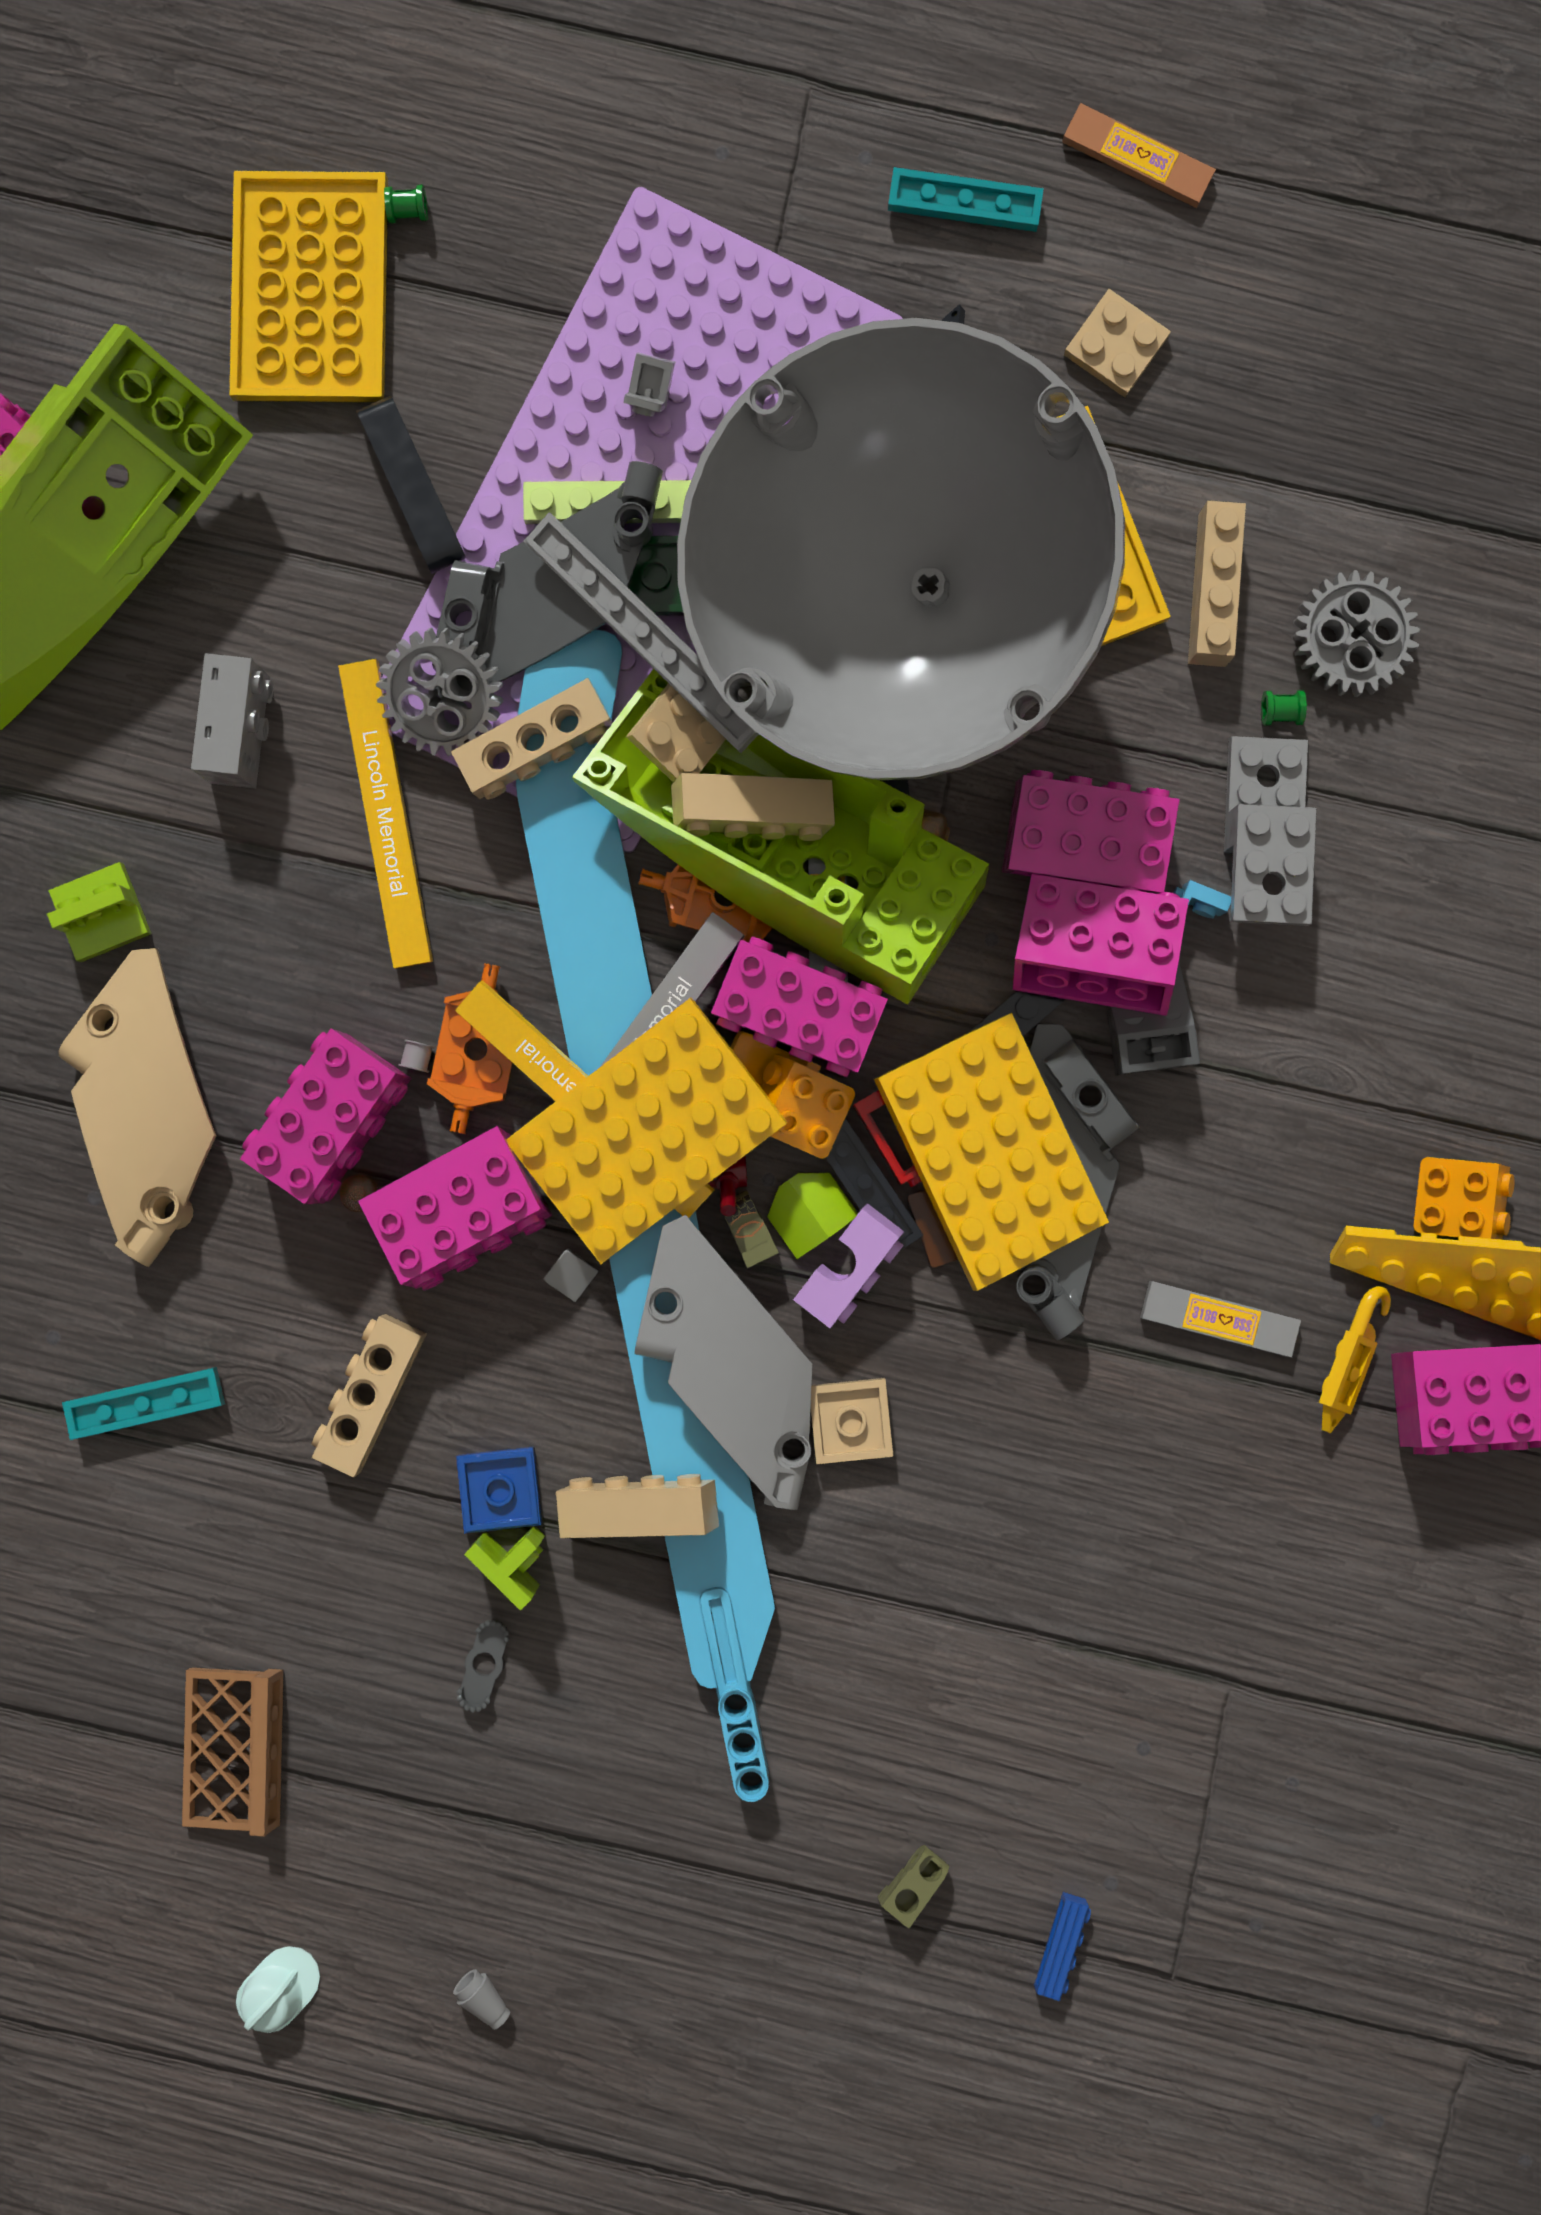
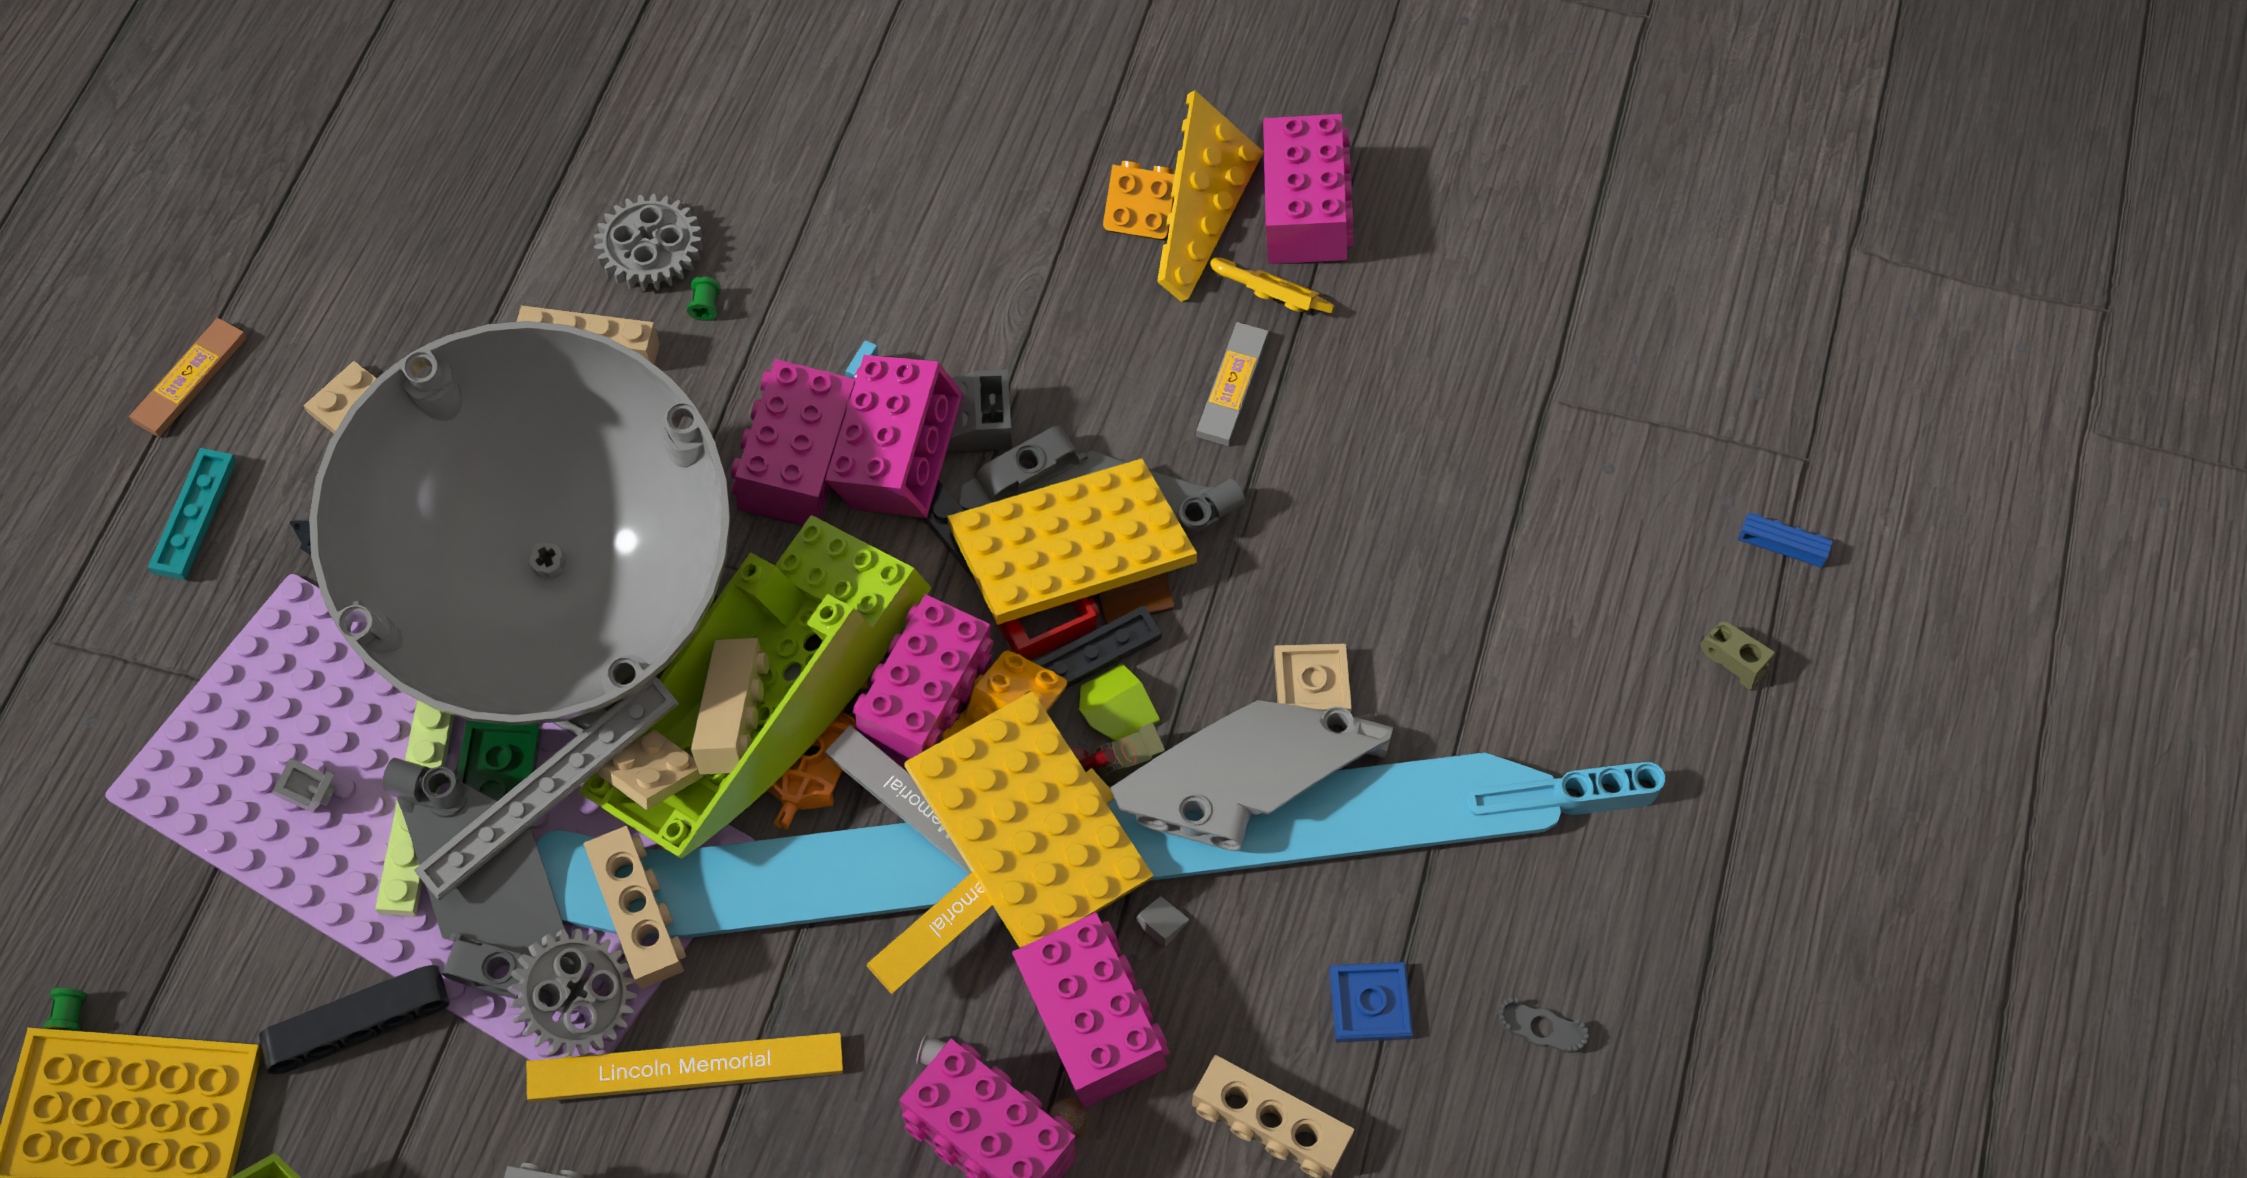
camera: 90 degrees left, 25 degrees down
orange plate [427,963,522,1134] -> none
light grey cone [453,1969,510,2030] -> none
lime bracket [464,1526,545,1611] -> none
tan brick [556,1474,719,1538] -> none
lavender arch [793,1204,904,1328] -> none
light grey bracket [1224,736,1316,926] -> none

